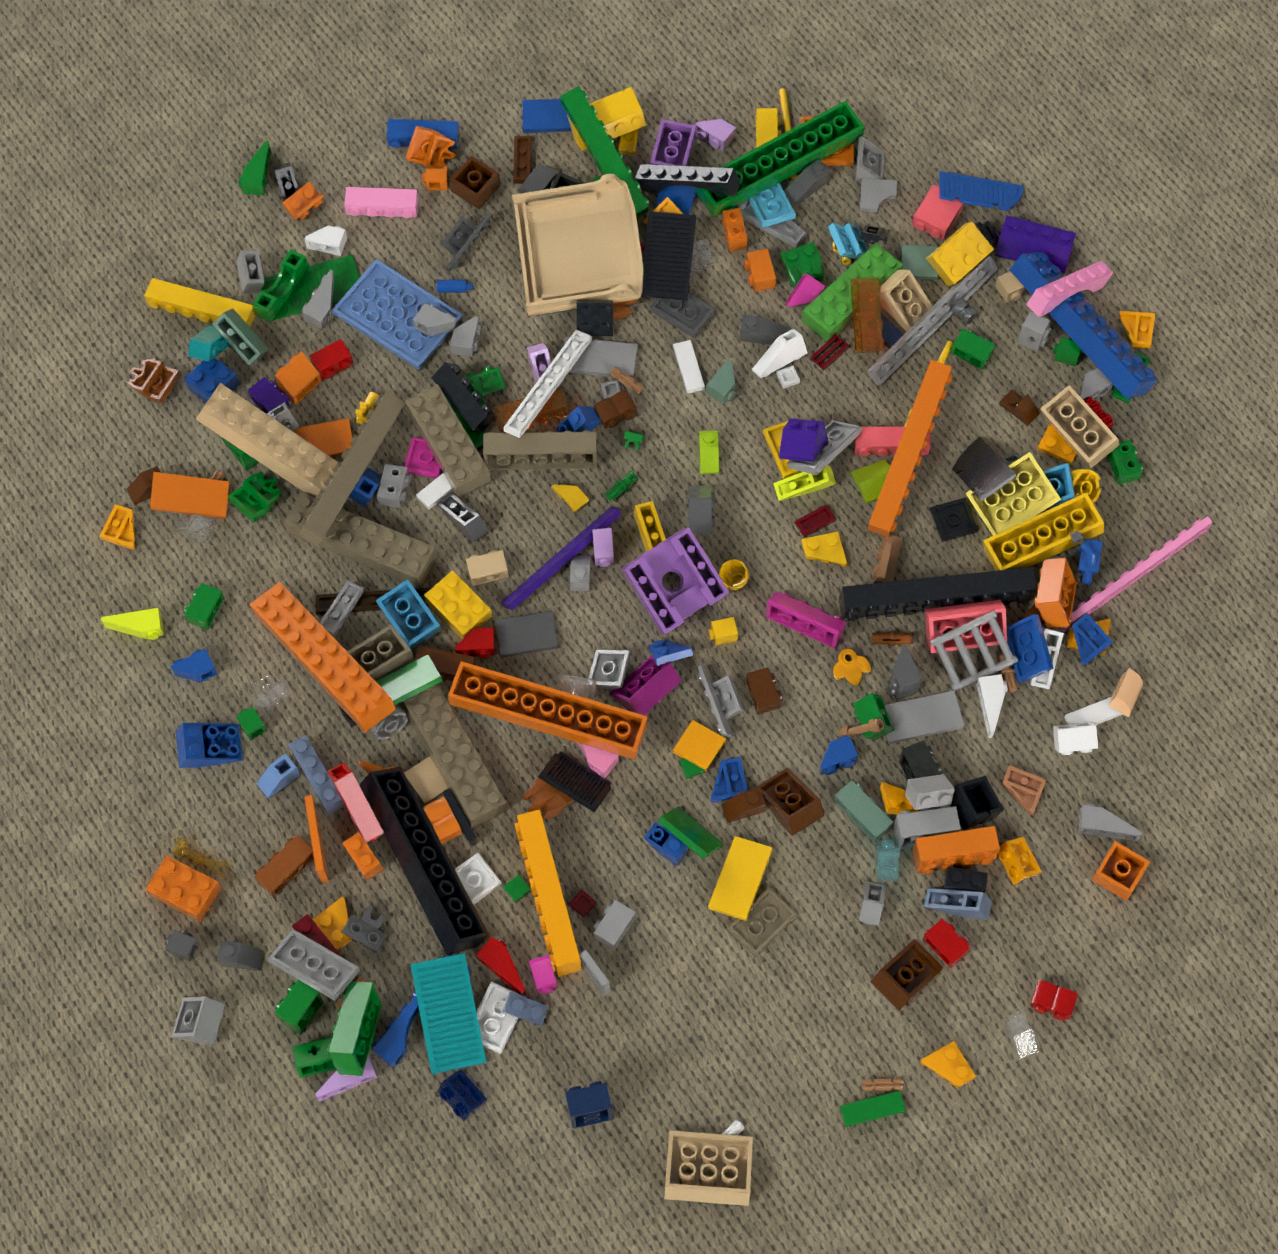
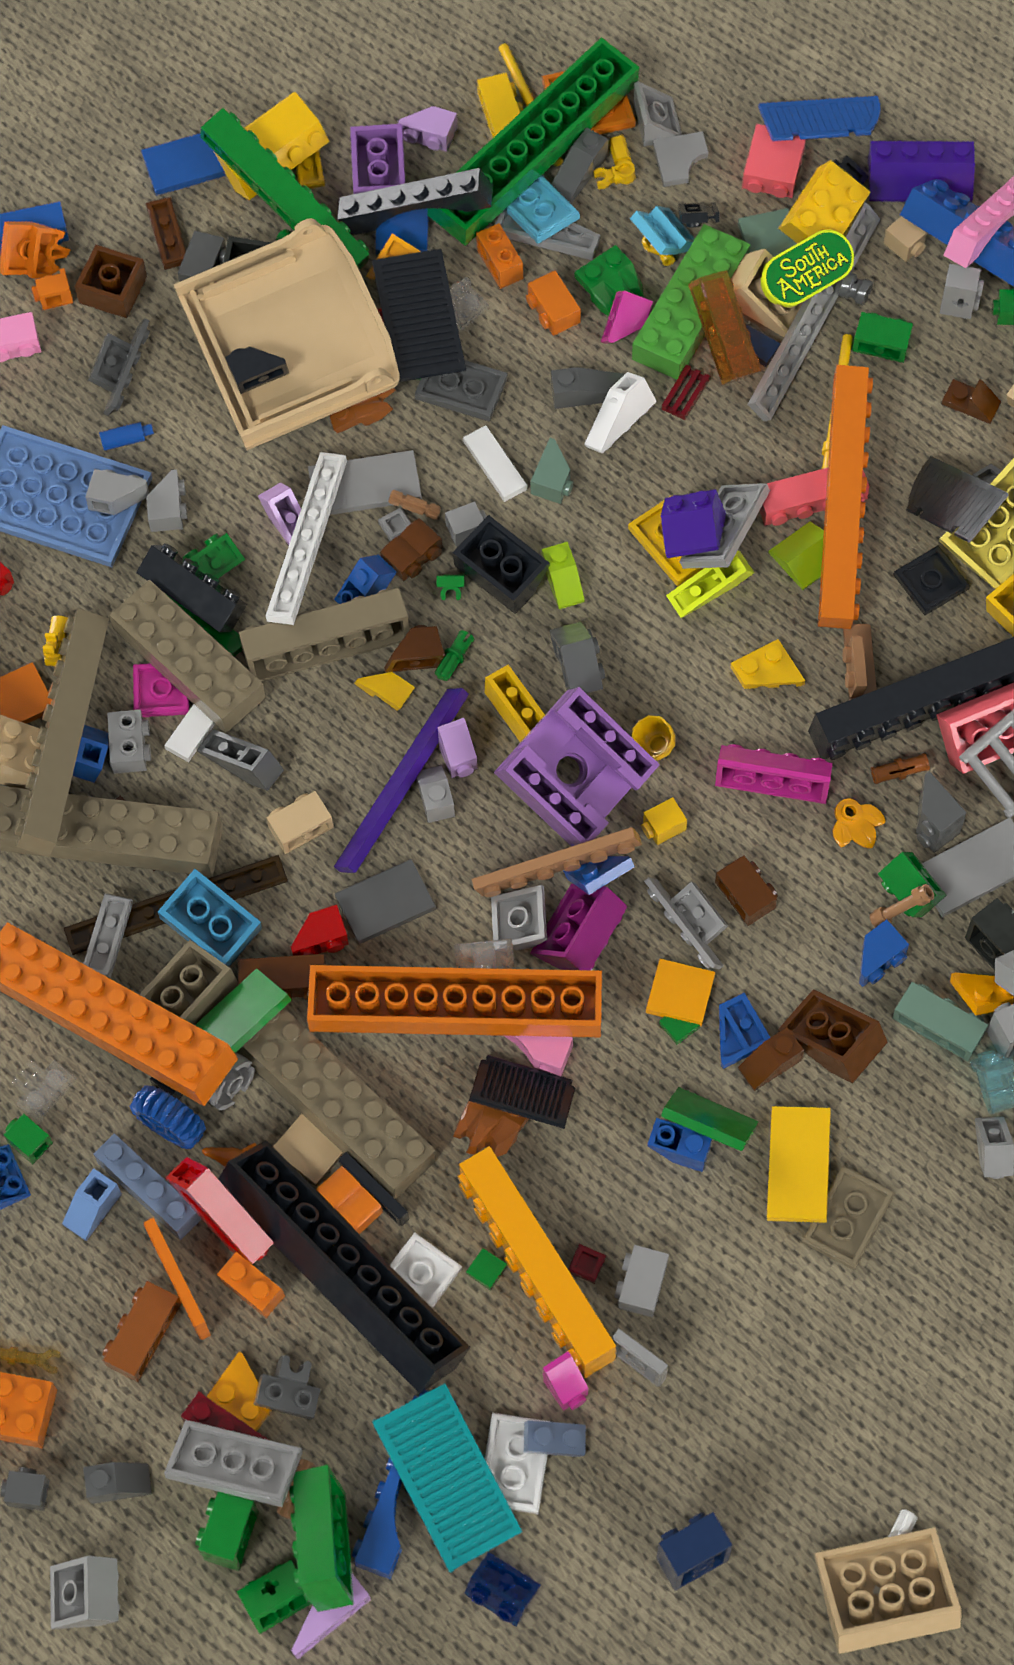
camera: 15 degrees left, 0 degrees up
yellow brick [424,570,492,639] -> none
red slope [476,937,526,996] -> none
clear orange brick [492,387,570,433] -> none
black plate [576,300,613,337] -> none
white tile [776,366,800,389] -> none
dark red tile [794,504,836,538] -> none
none -> blue gear [130,1085,206,1149]
none -> black slope [225,346,289,394]
none -> reddish brown slope [384,625,444,672]
none -> light grey brick [445,502,487,547]
none -> black slope [452,515,550,614]
none -> medium nougat plate [472,827,642,897]
none -> yellow bar [594,135,636,189]
none -> tile [761,230,854,308]

